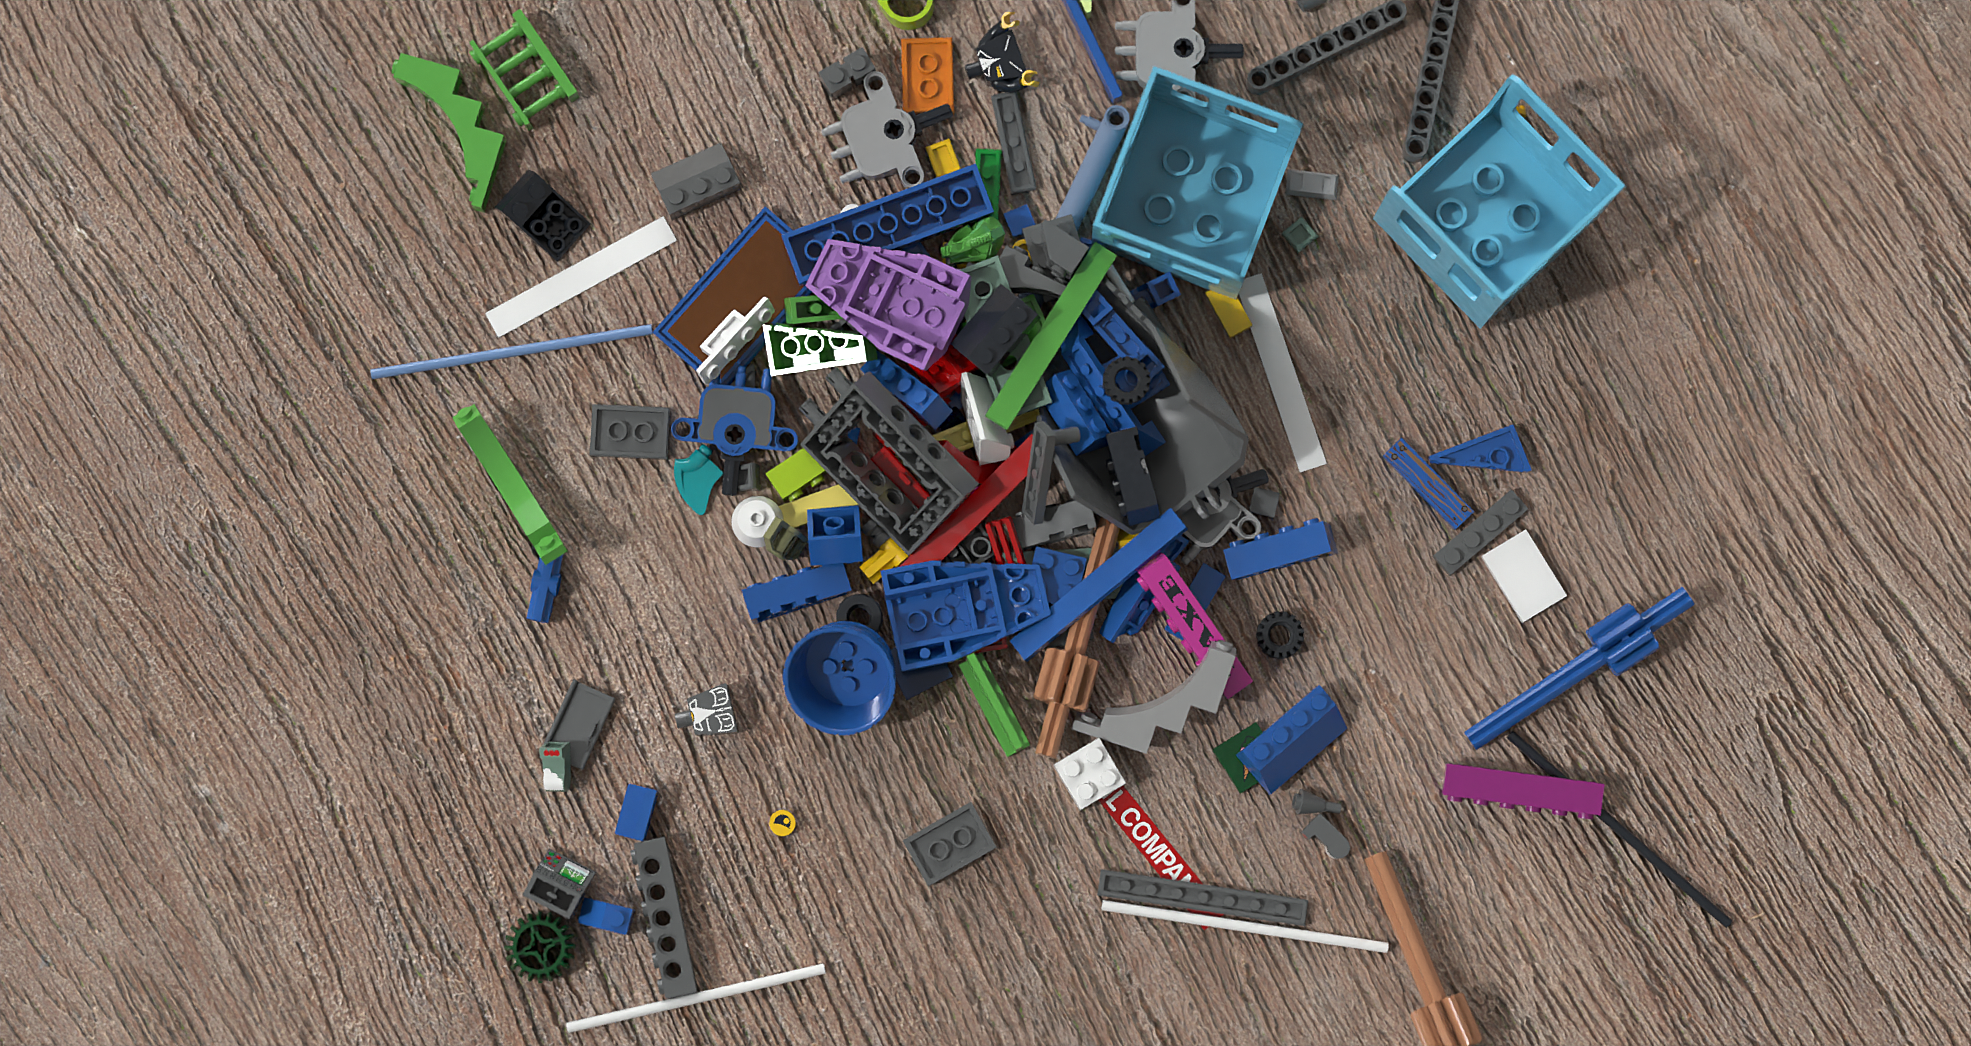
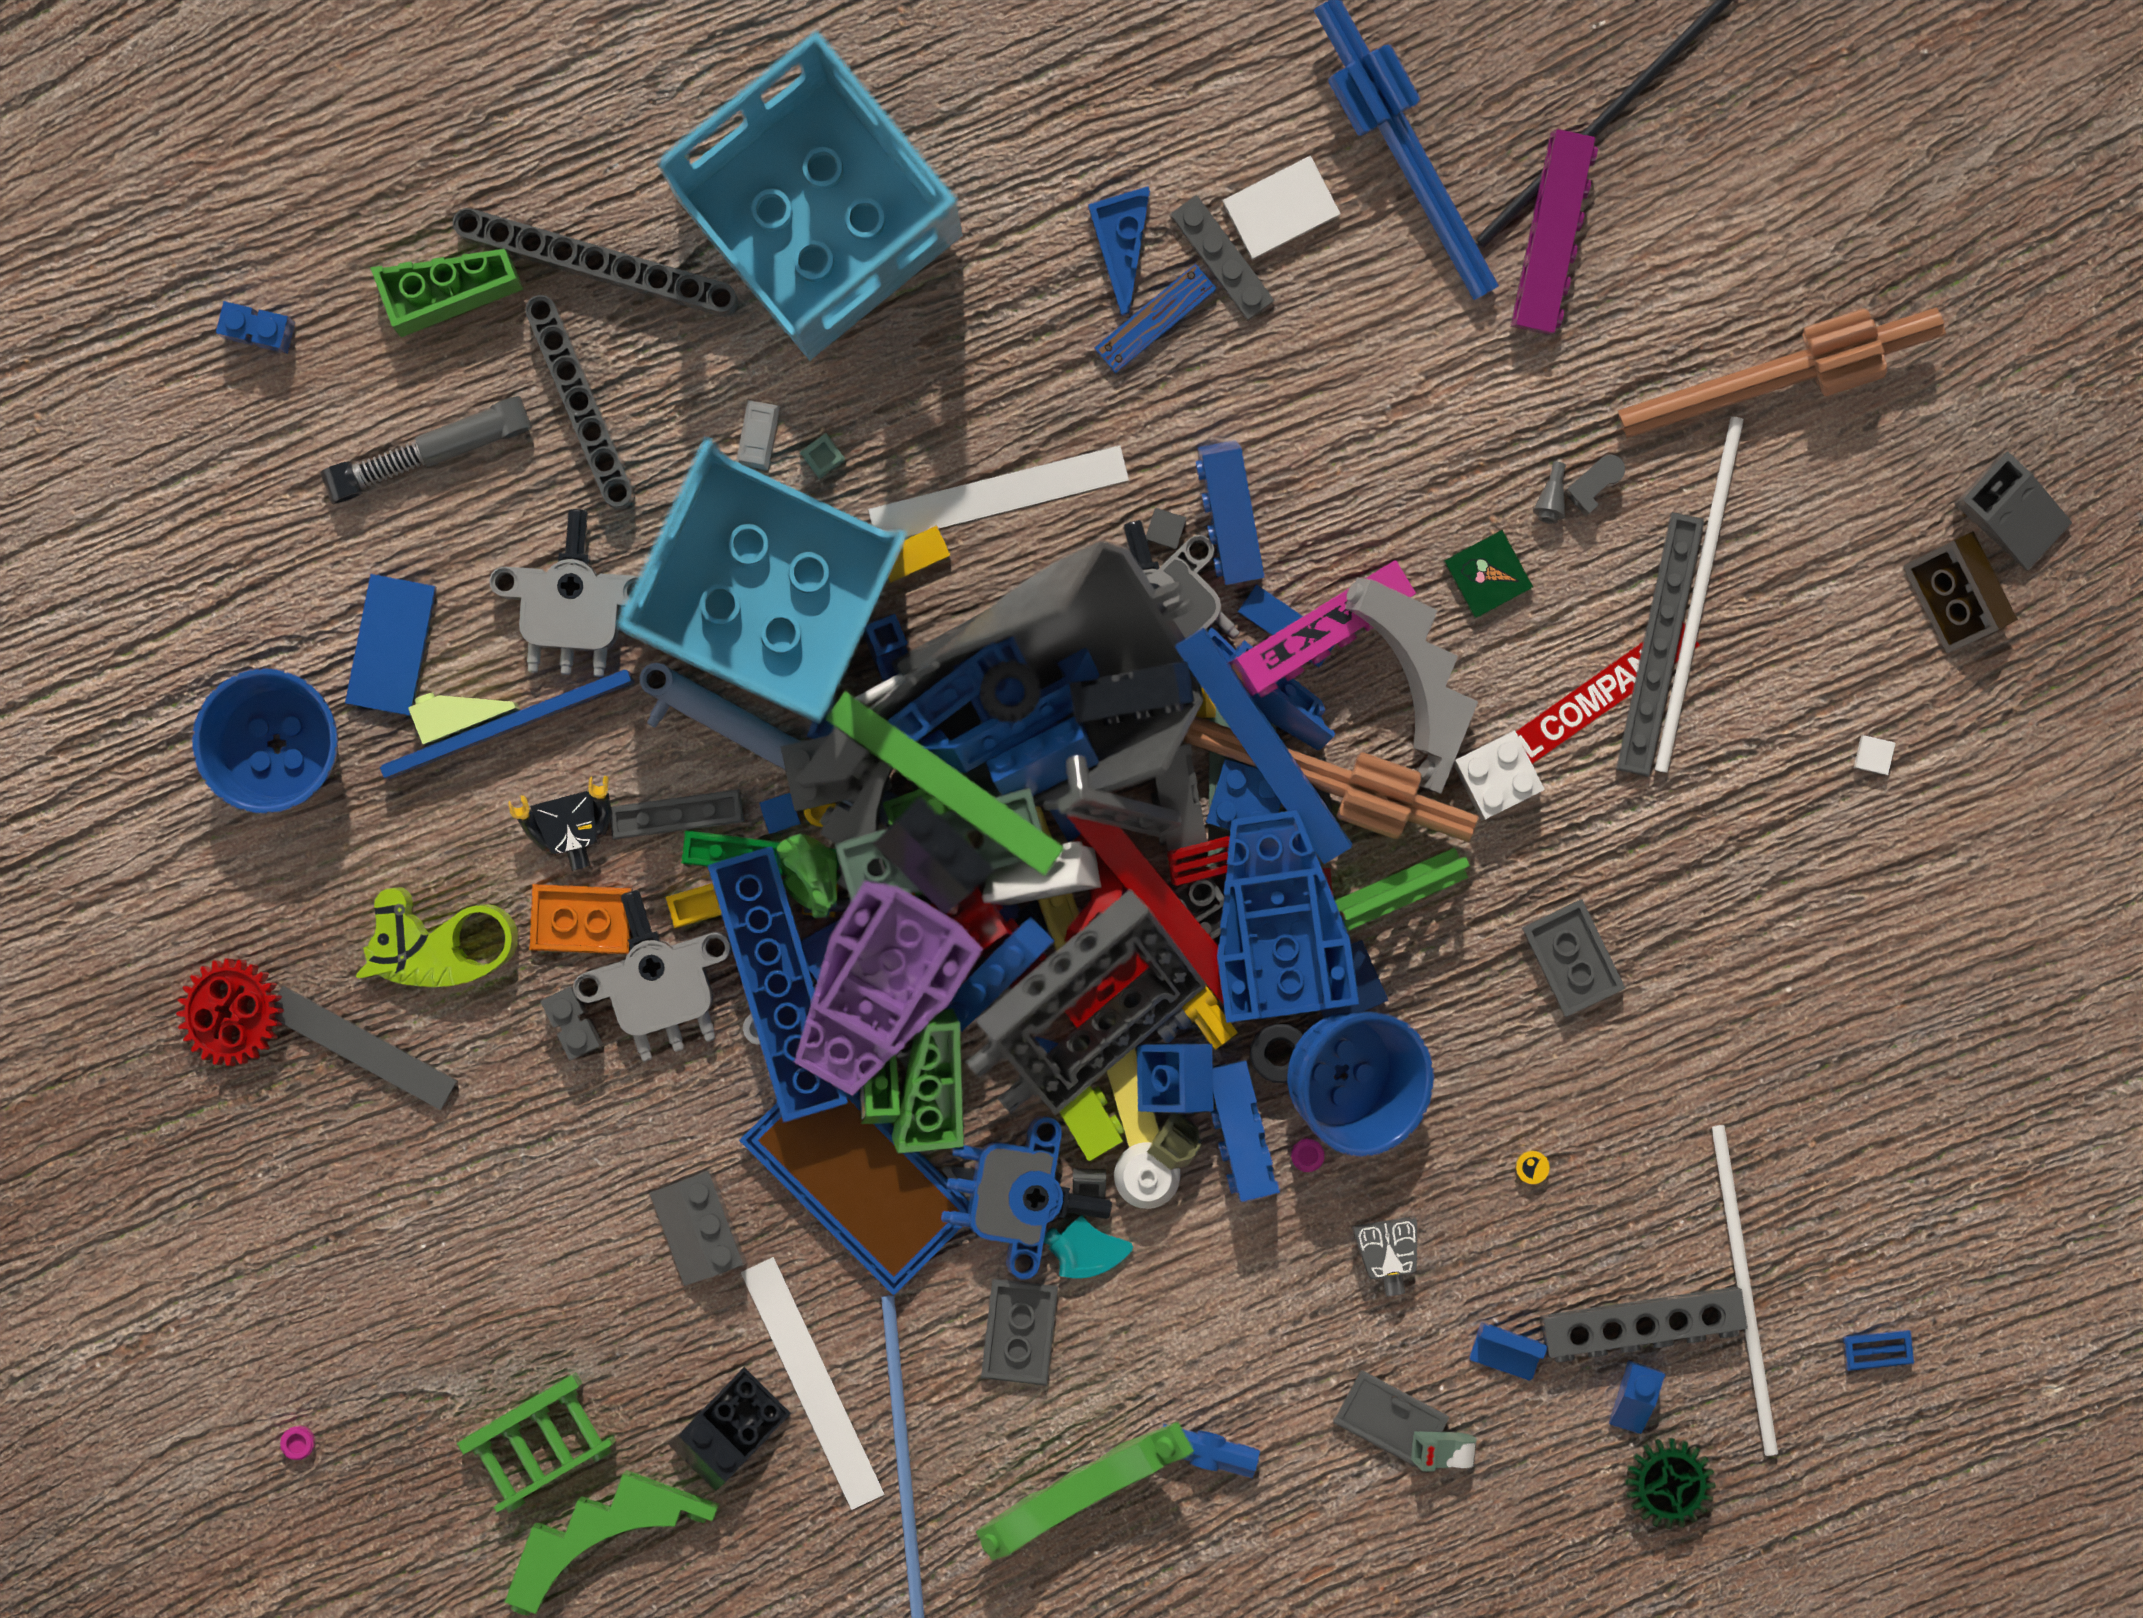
camera: 80 degrees left, 5 degrees up
dark grey slope [523,849,596,919] -> none
white bracket [696,296,775,385] -> none
blue slope [1236,685,1347,795] -> none
black tyre [1256,611,1304,659] -> none
none -> dark pink tile [1291,1139,1325,1172]

